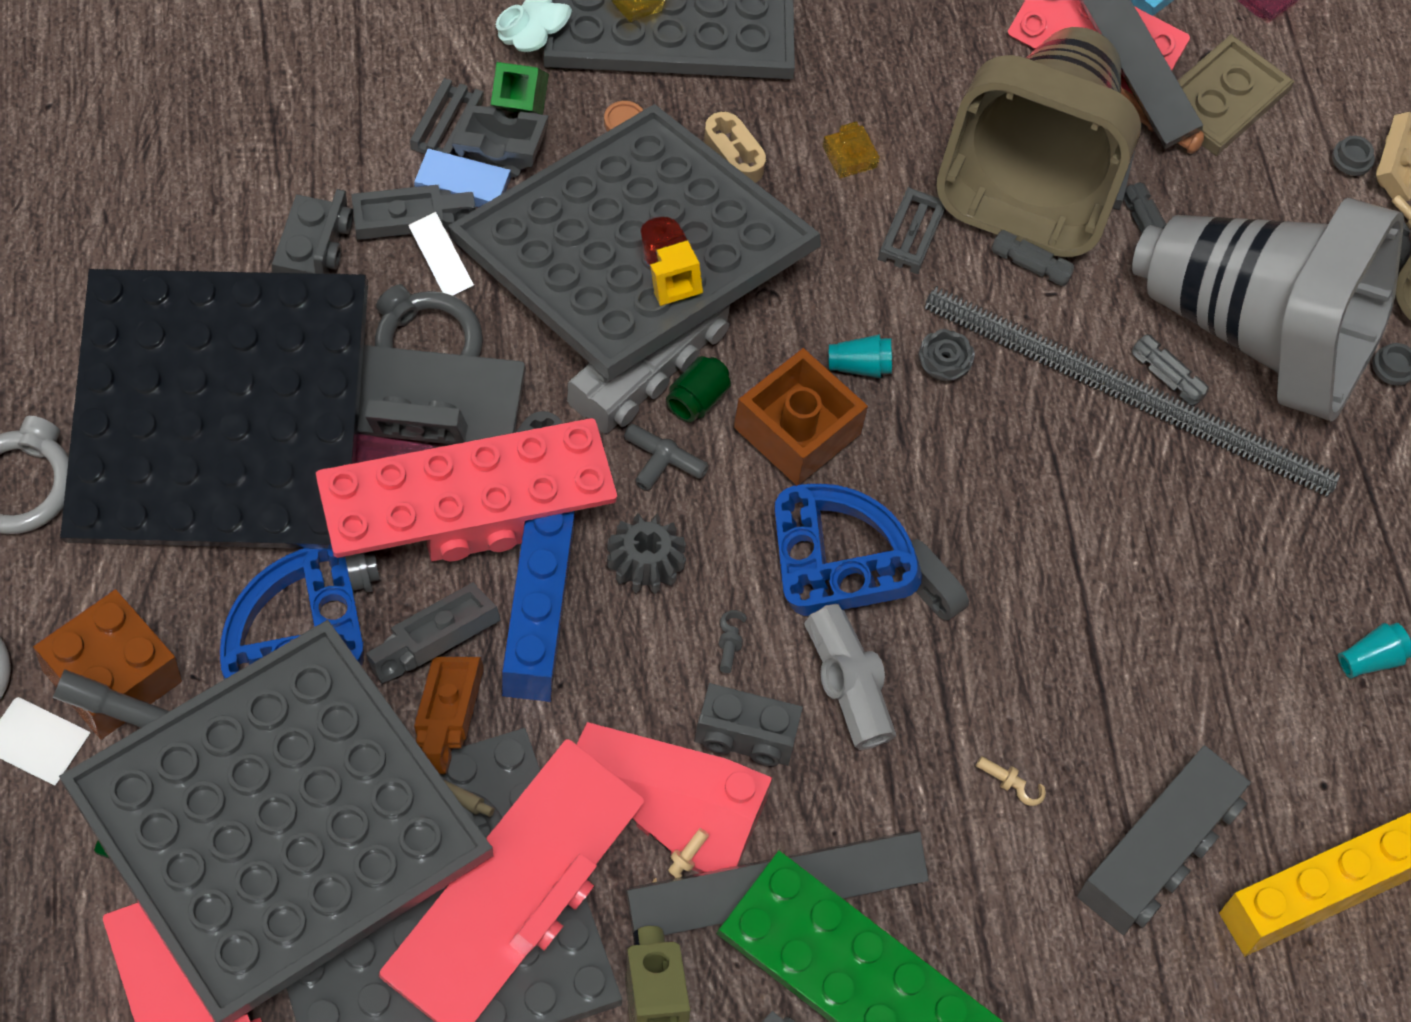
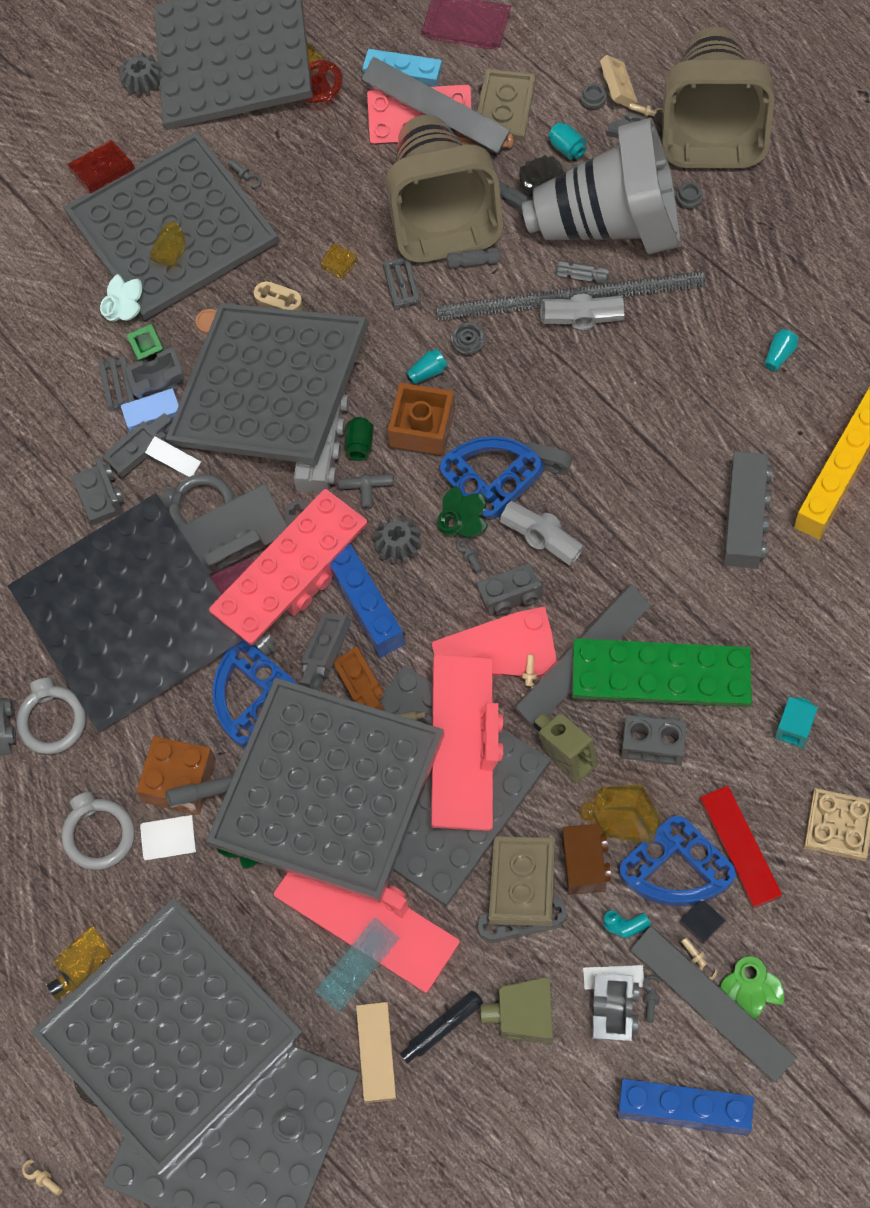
camera: 20 degrees left, 5 degrees up
yellow leg [640,217,703,306] -> none
tan hand [976,756,1046,806] -> none
none -> dark green plate [437,486,488,538]
none -> clear smoke gear [519,155,564,196]
none -> light grey piece [540,294,625,330]
none -> teal brick [548,122,587,160]

